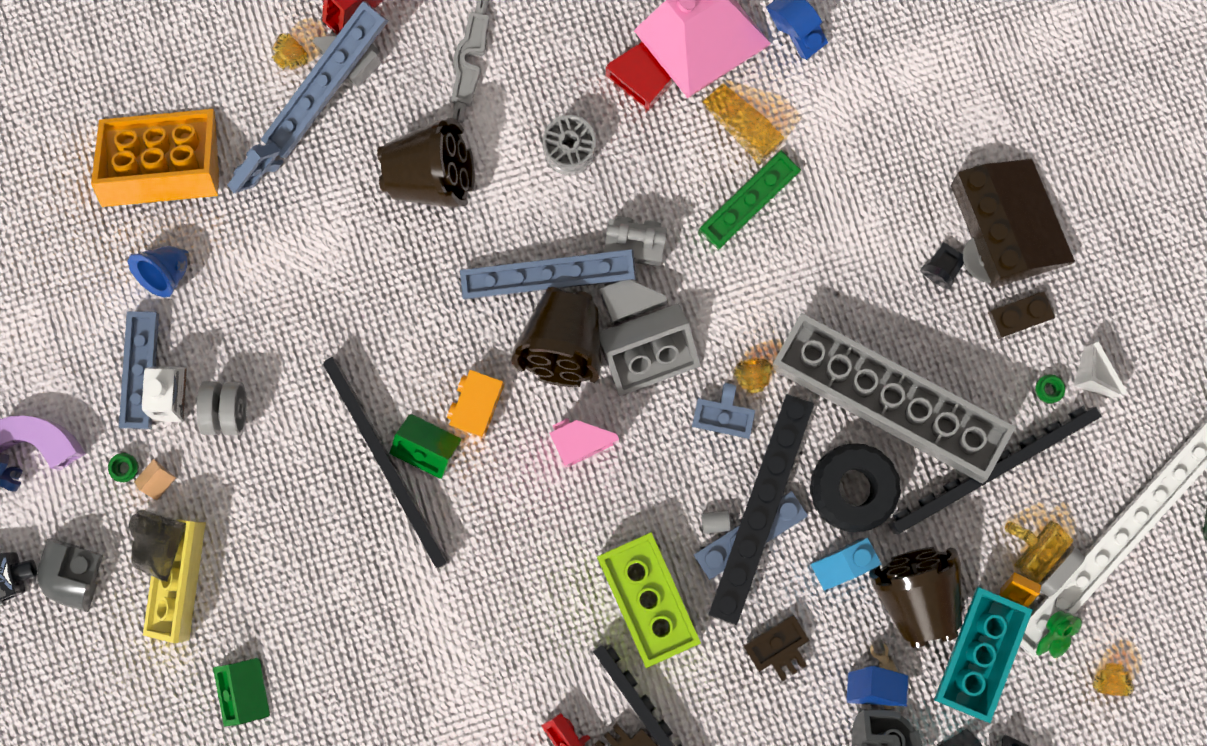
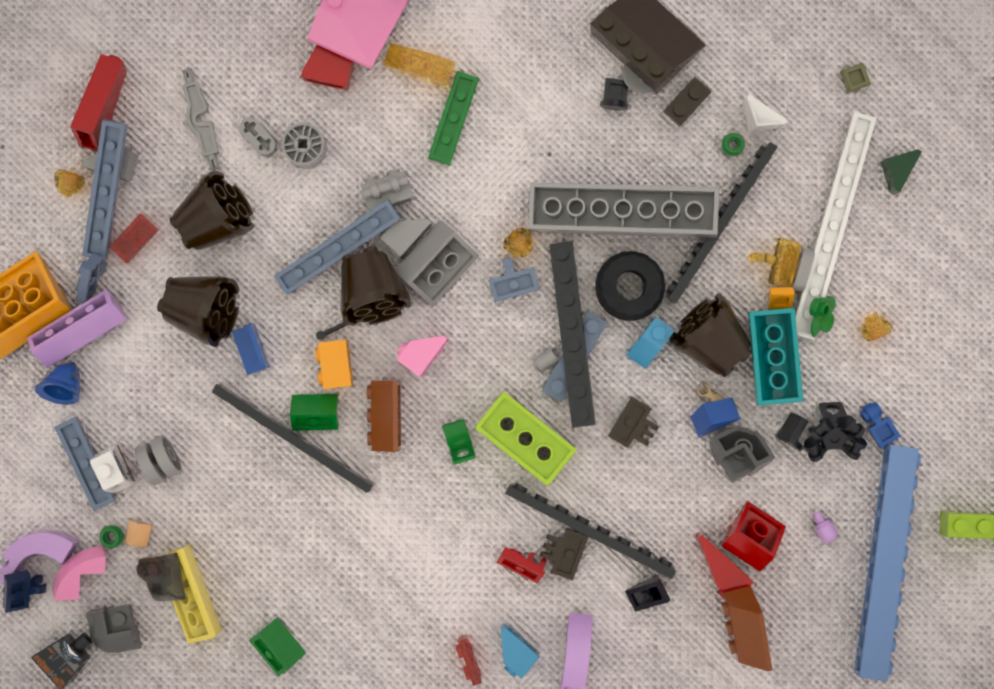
camera: 20 degrees left, 5 degrees up
none -> lavender brick [27,289,127,368]
none -> bright pink brick [52,546,106,601]
none -> clear red plate [109,213,159,263]
none -> dark brown cone [157,276,239,347]
none -> blue panel [232,323,270,375]
none -> light grey beam [239,117,277,157]
none -> black hinge [316,322,359,340]
none -> dark orange slope [367,380,401,452]
none -> green bracket [442,419,476,465]

